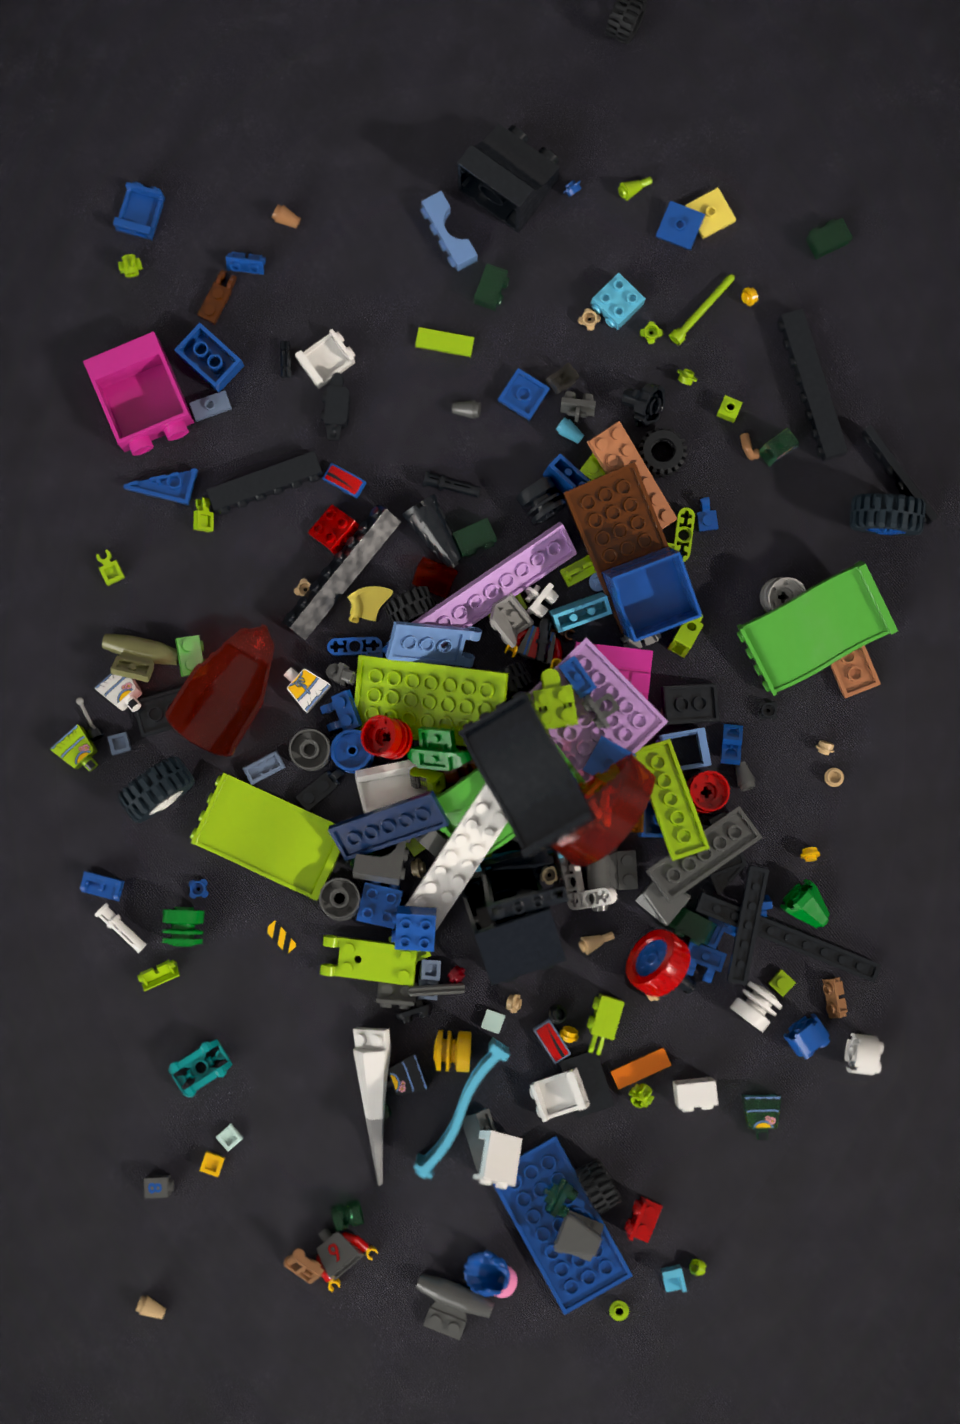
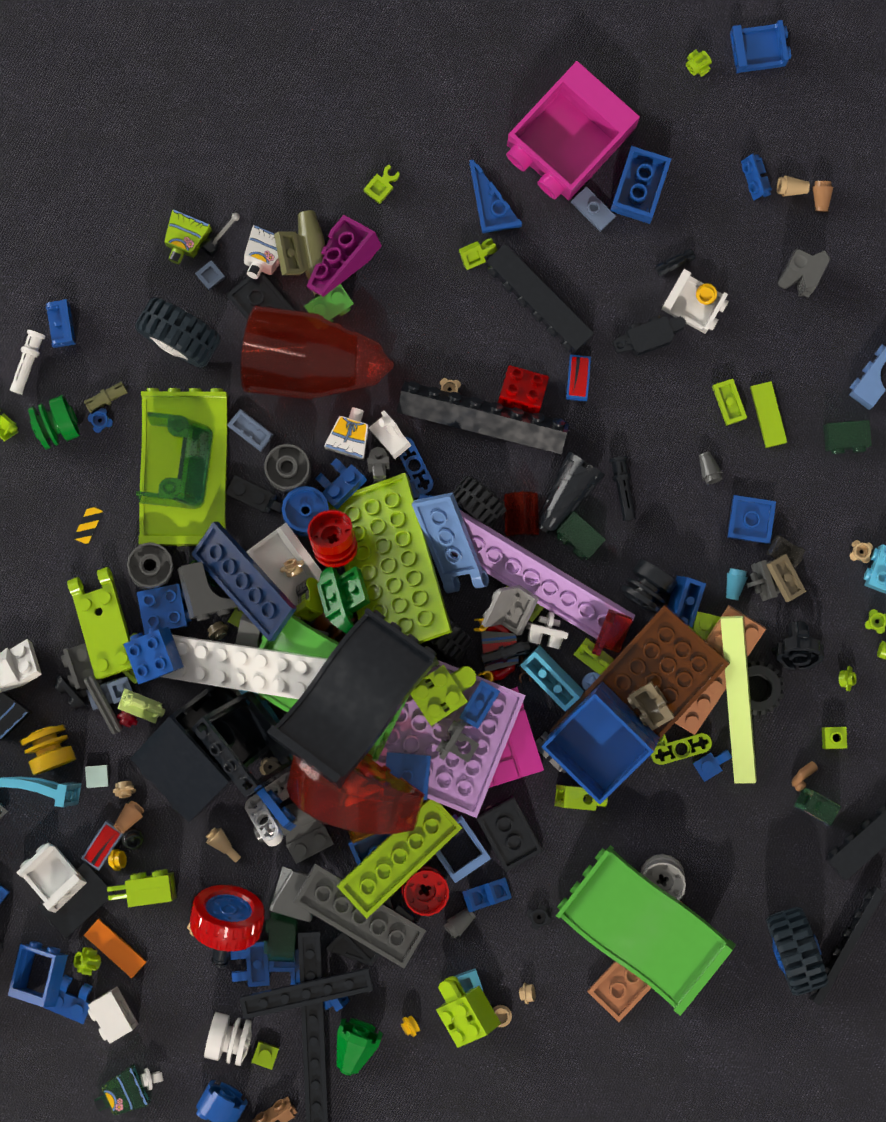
camera: 60 degrees right, 0 degrees up
reddish brown hinge [197,270,237,325] -> none
light yellow arm [347,586,393,623] -> none
none -> blue window [8,941,68,1007]
none -> blue plate [43,975,93,1024]
none -> olive pin [84,381,128,413]
none -> medium nougat cone [113,801,144,834]
none -> yellowish green hinge [118,688,165,724]
none -> clear green windscreen [136,412,213,509]
none -> white plate [141,1068,163,1090]
none -> blue plate [257,788,297,831]
none -> tan plate [280,558,304,577]
none -> magenta wedge [307,215,382,297]
none -> white piece [369,411,411,459]
none -> lime brick [436,976,501,1048]
none -> medium azure panel [454,968,483,992]
none -> clear red panel [592,609,633,656]
none -> dark tan cylinder [627,681,674,731]
none -> yellow plate [696,283,717,305]
none -> lime plate [712,378,747,426]
none -> yellowish green tile [721,616,757,783]
none -> dark tan plate [766,554,806,602]
none -> tan cone [777,175,810,197]
none -> dark grey piece [778,249,831,298]

